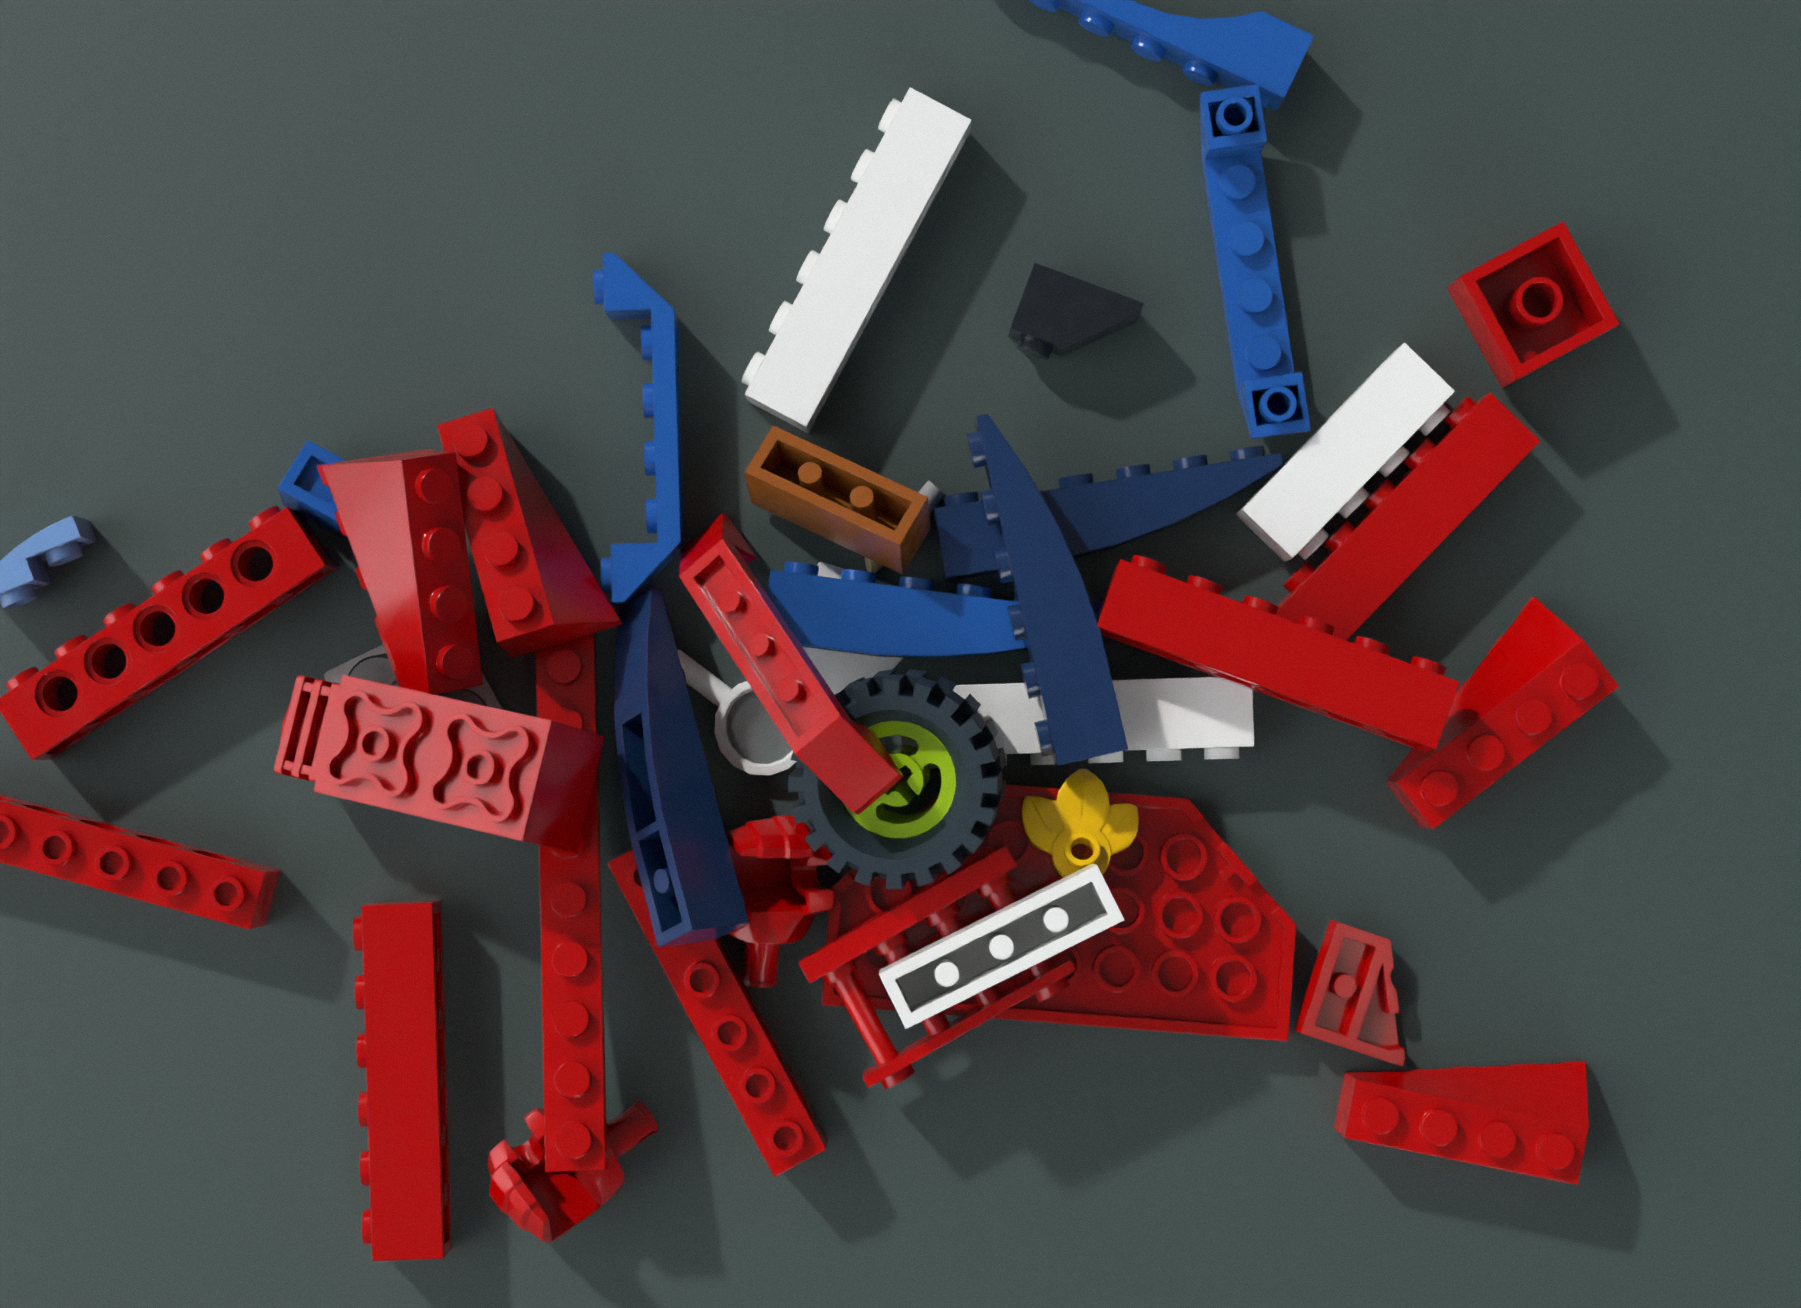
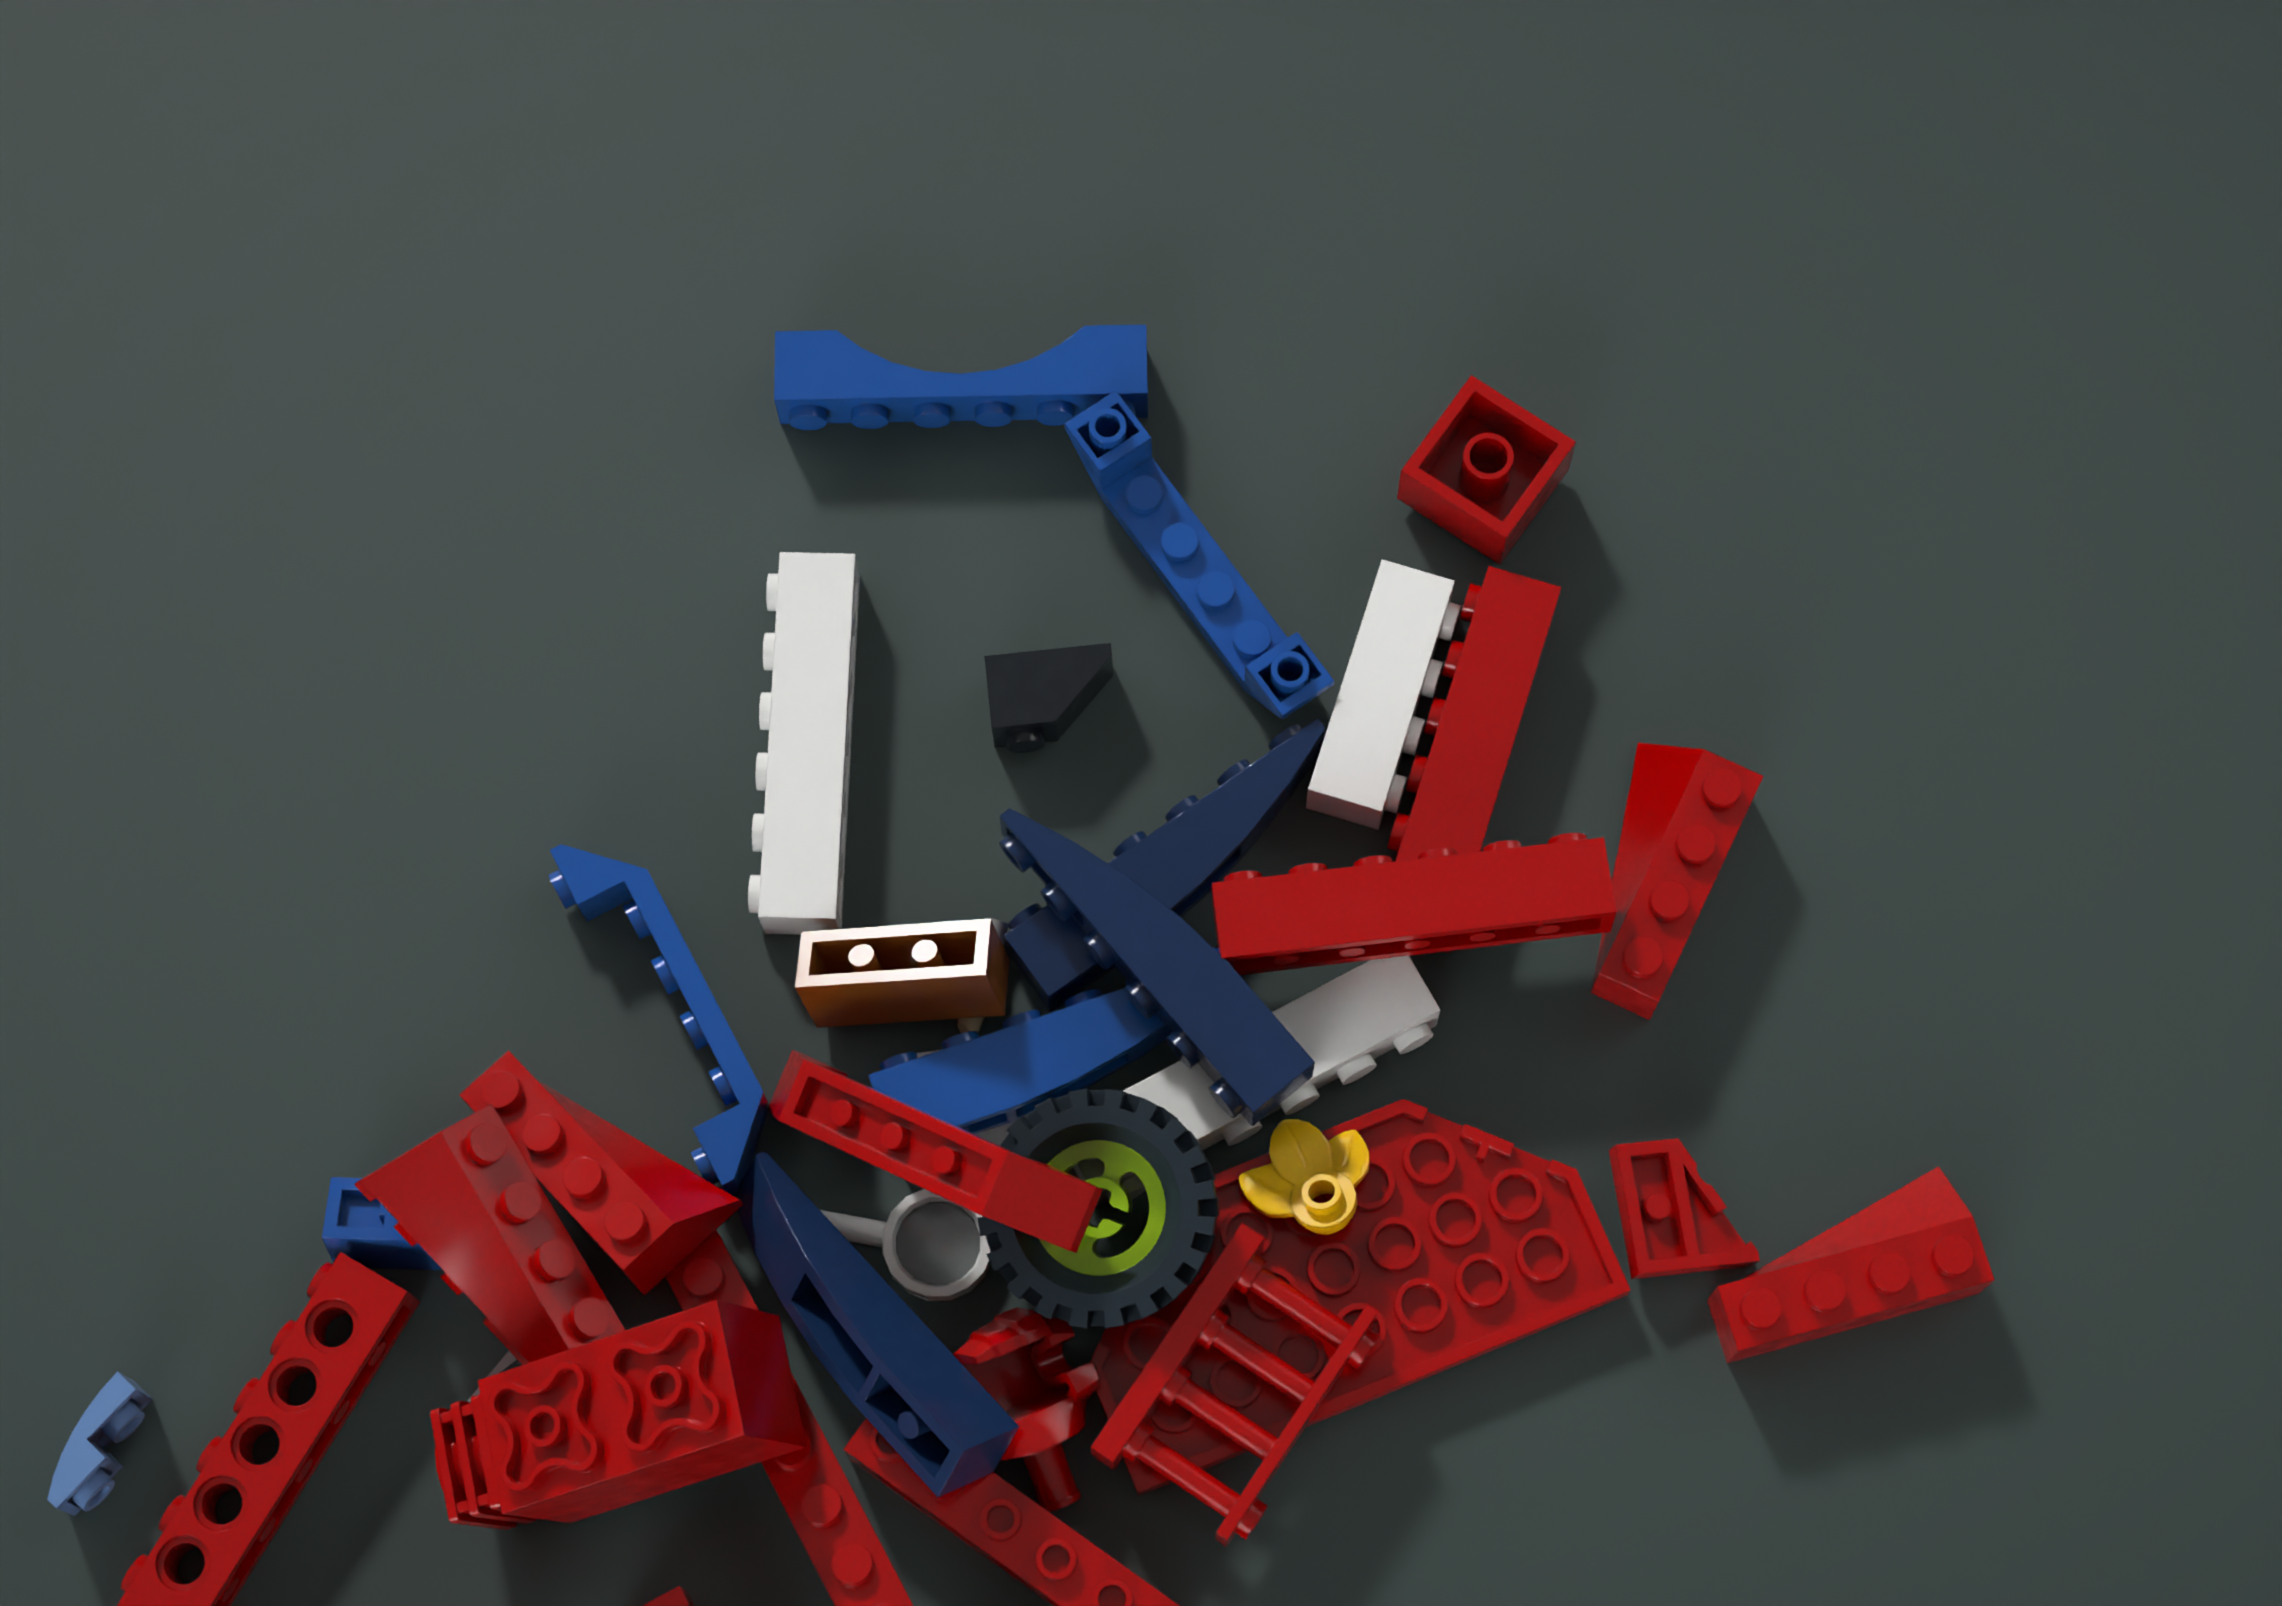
camera: 25 degrees left, 15 degrees down
white brick [879,863,1124,1029] -> none

